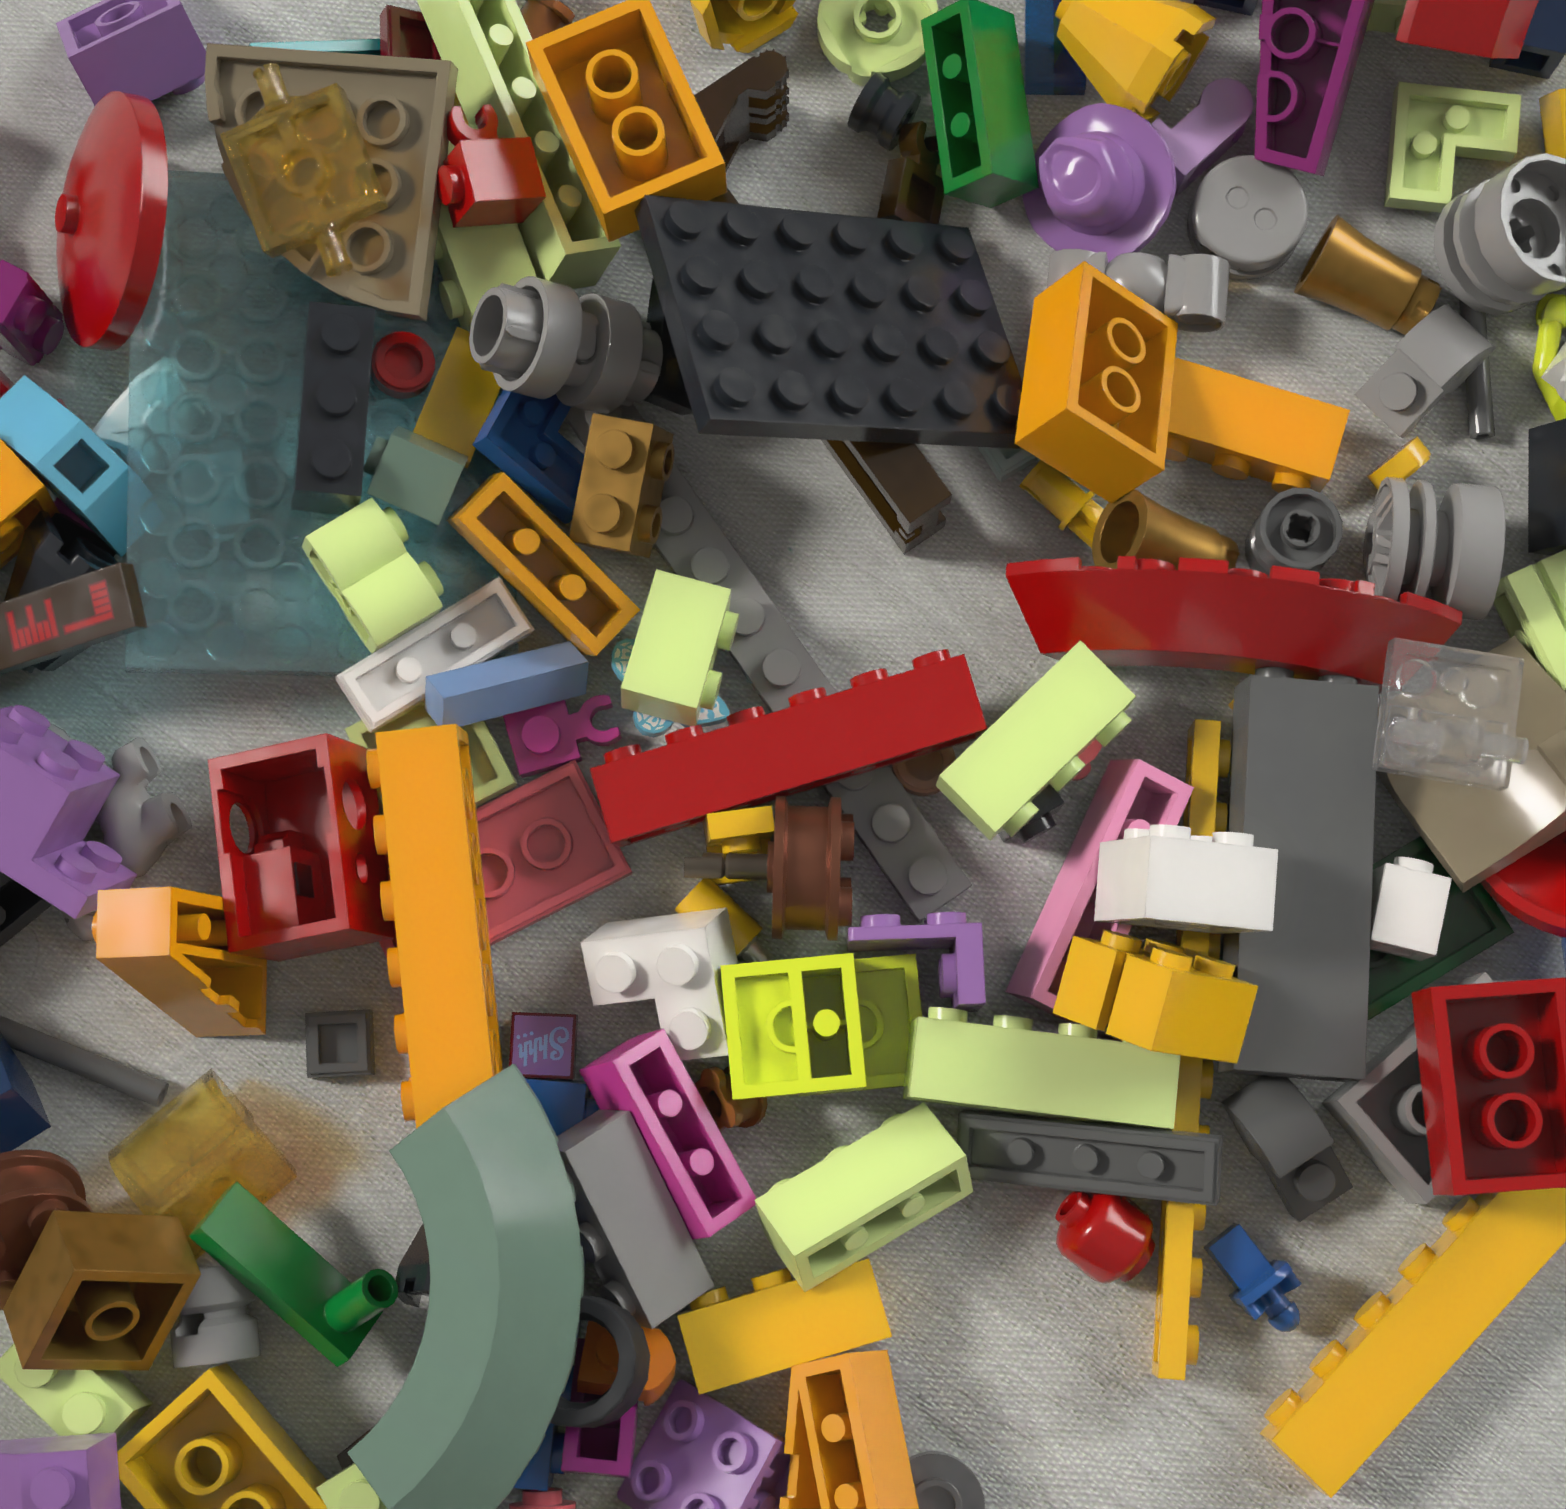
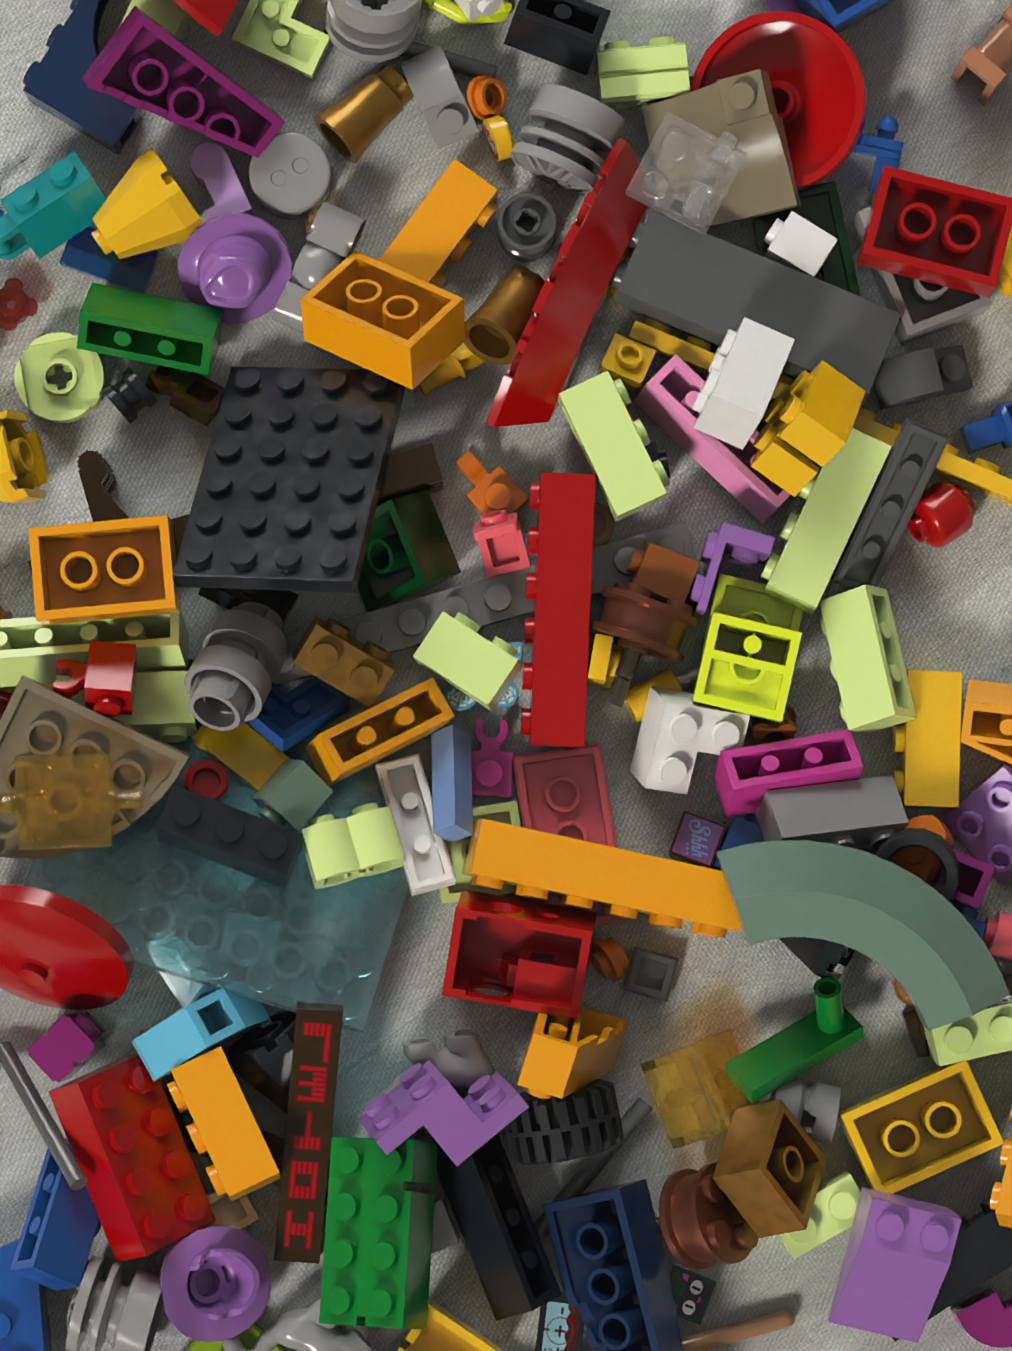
camera: 75 degrees left, 5 degrees up
none -> dark green slope [357,490,461,612]
none -> orange plate [455,450,529,515]
none -> orange plate [466,75,507,120]
none -> coral bracket [473,510,531,578]
none -> black tyre [506,1079,624,1165]
none -> orange plate [589,937,630,981]
none -> yellow bracket [599,333,657,393]
none -> dark orange brick [626,540,700,603]

